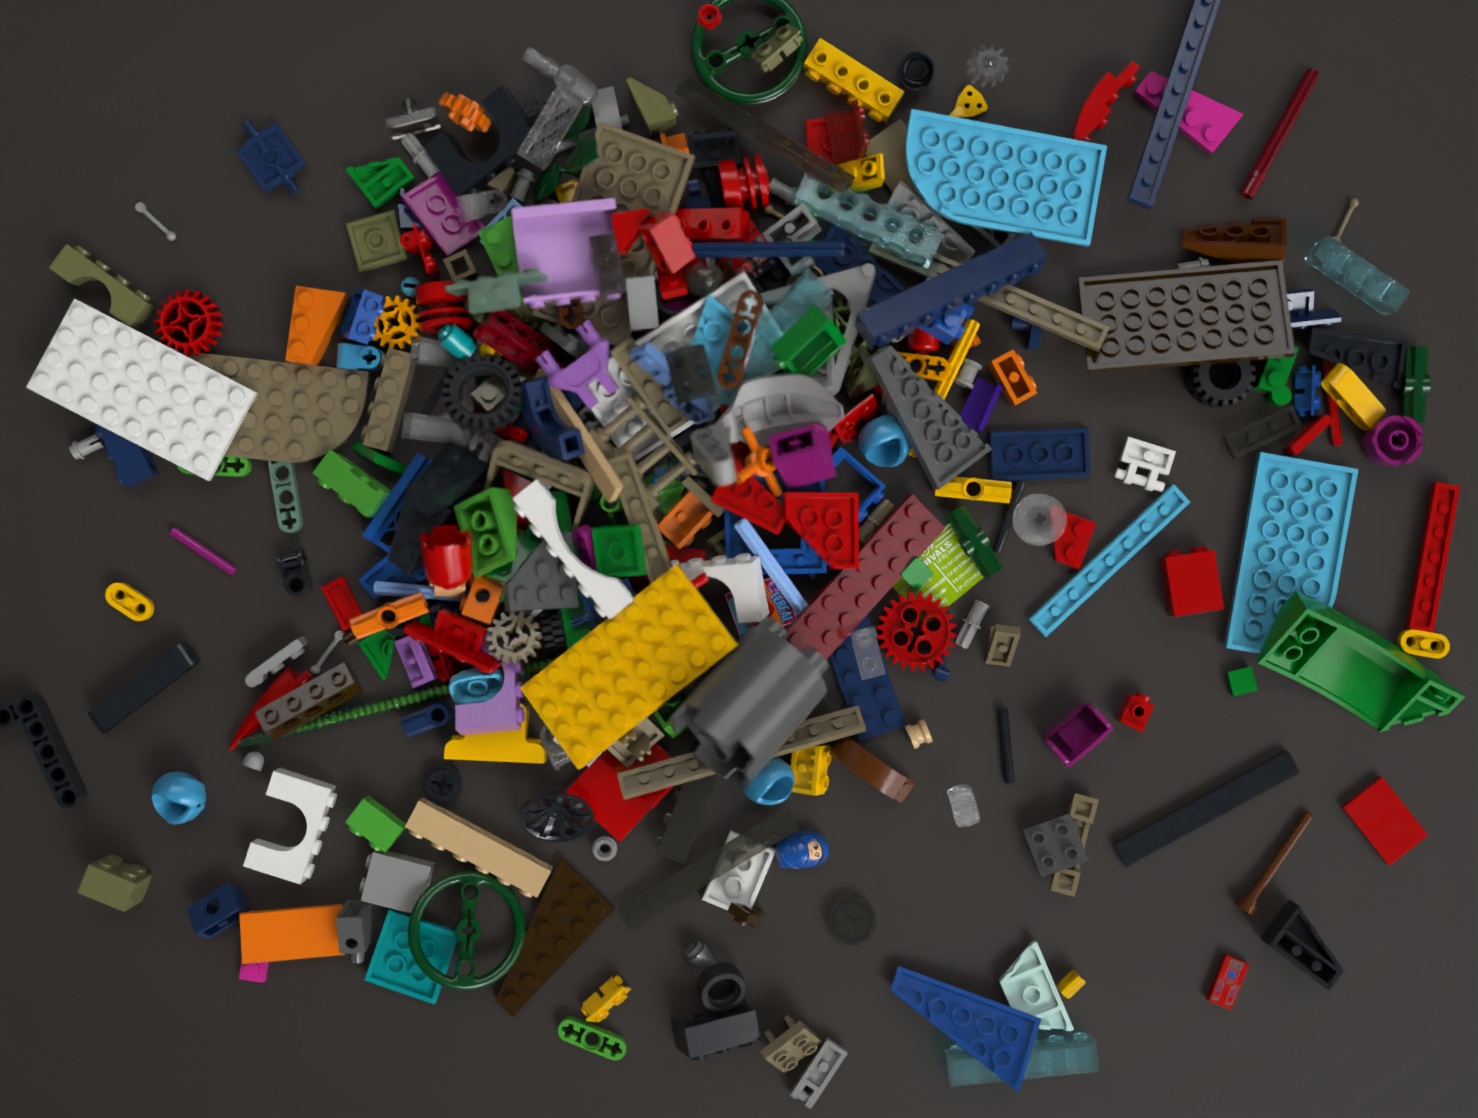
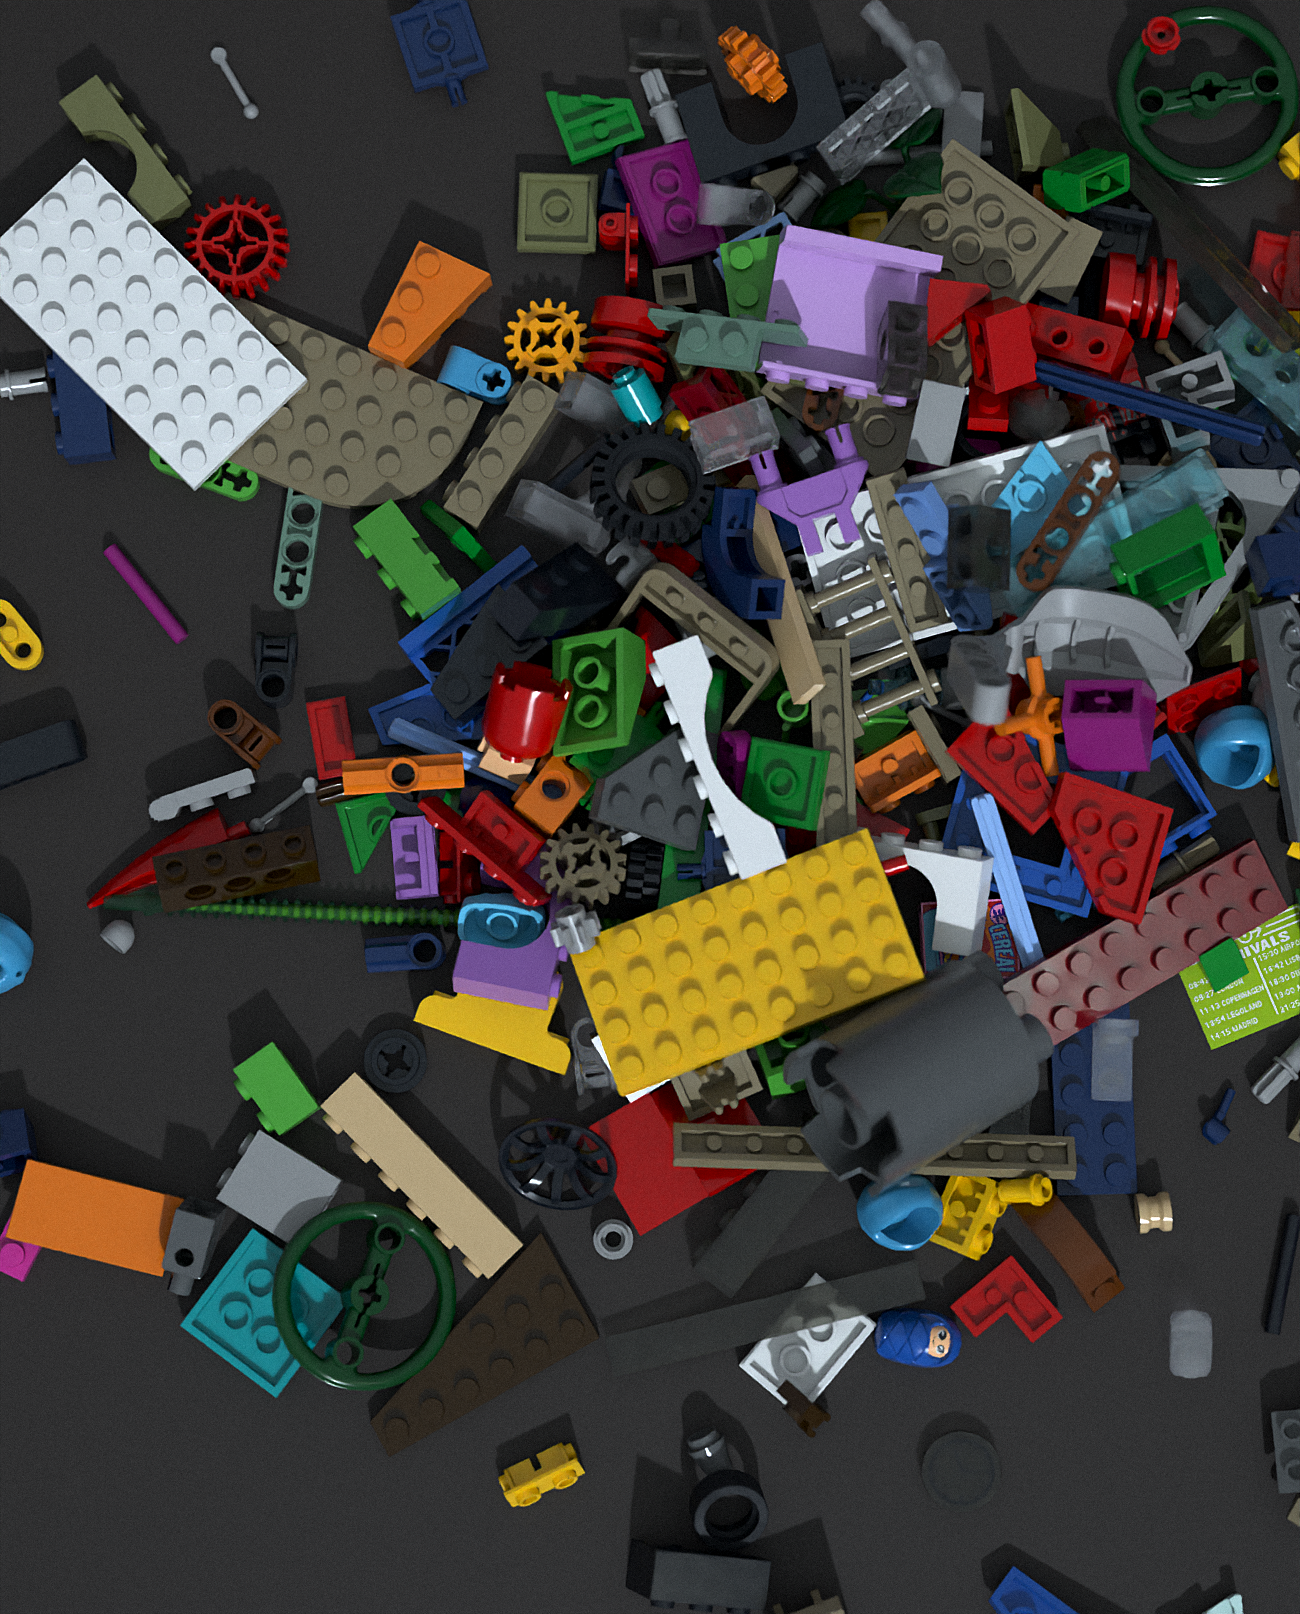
camera: 20 degrees right, 5 degrees down
white arch [243,768,337,884] -> none
blue plate [339,289,384,344] -> none
medium azure hinge [401,277,421,298] -> none
bright green beam [558,1016,627,1061] -> none
olive hinge [750,23,803,73] -> none
red gear [876,591,957,672] -> none
none -> reddish brown piece [207,699,283,771]
none -> light grey gear [549,904,601,954]
none -> clear hinge [688,396,780,475]
none -> red plate [949,1255,1063,1343]
none -> yellow pin [998,1174,1053,1206]
none -> dark tan tile [1038,215,1103,304]
none -> green brick [1042,148,1130,213]

